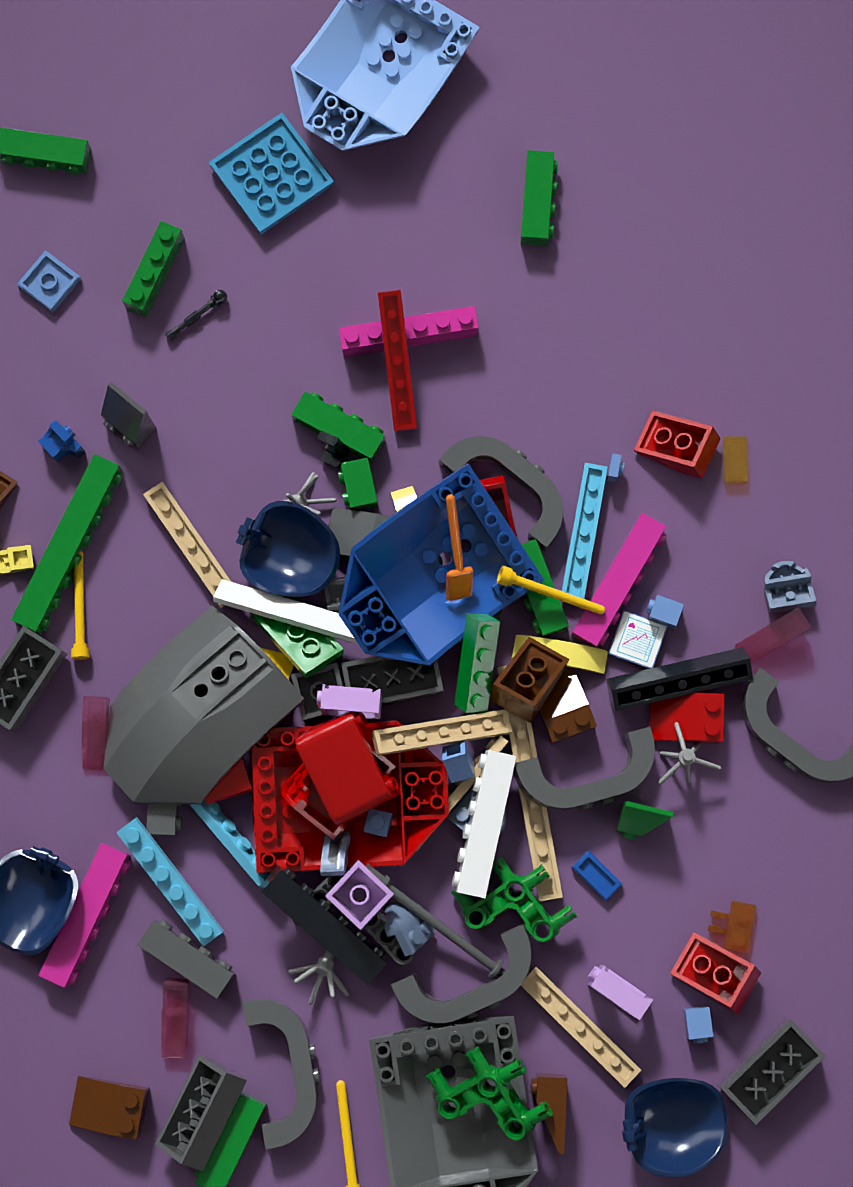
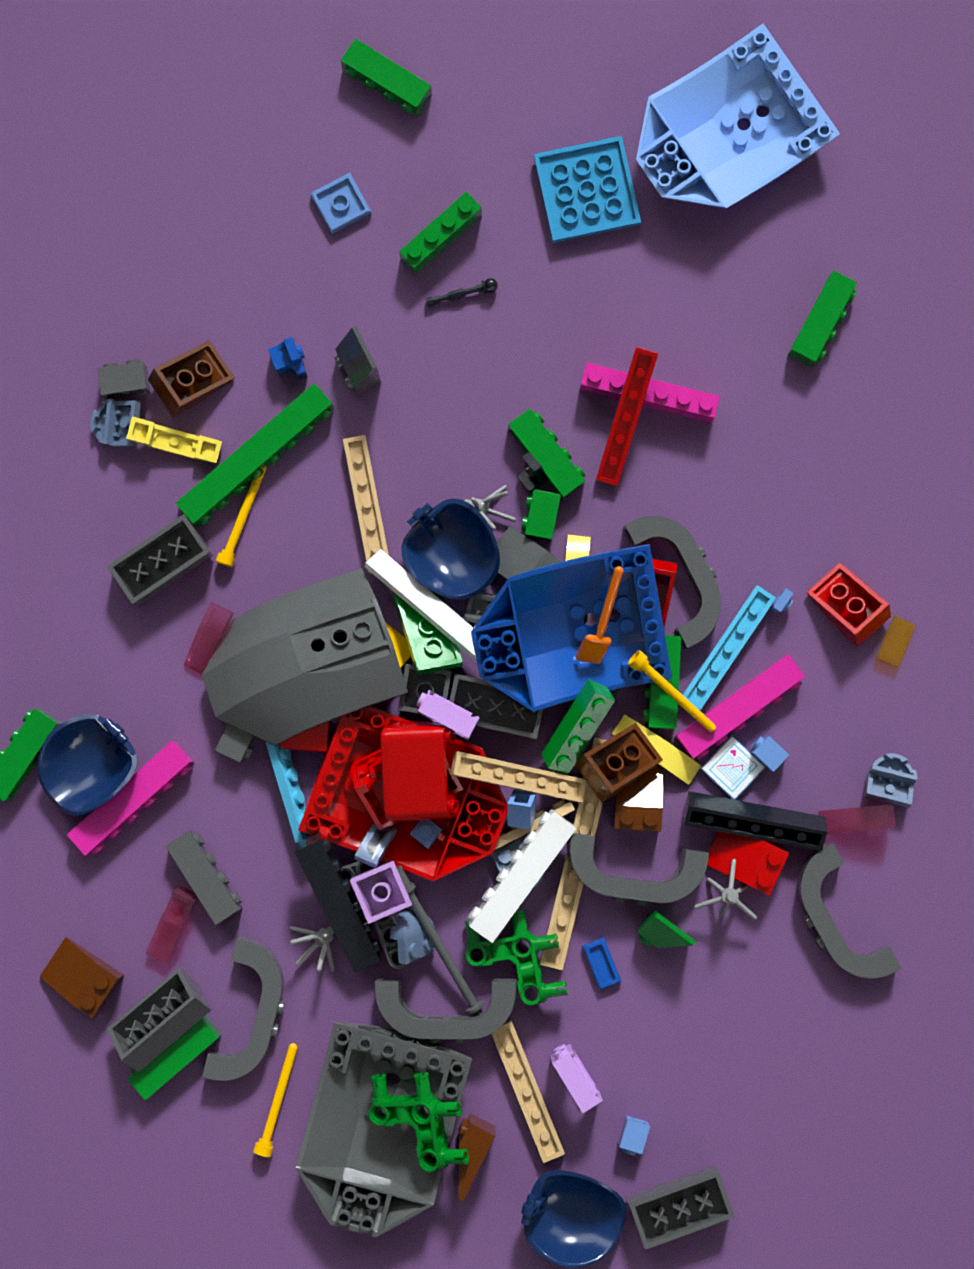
camera: 20 degrees right, 5 degrees up
medium azure plate [116,817,224,947] -> none
red slope [670,932,761,1015] -> none
clear orange hinge [708,901,756,953] -> none

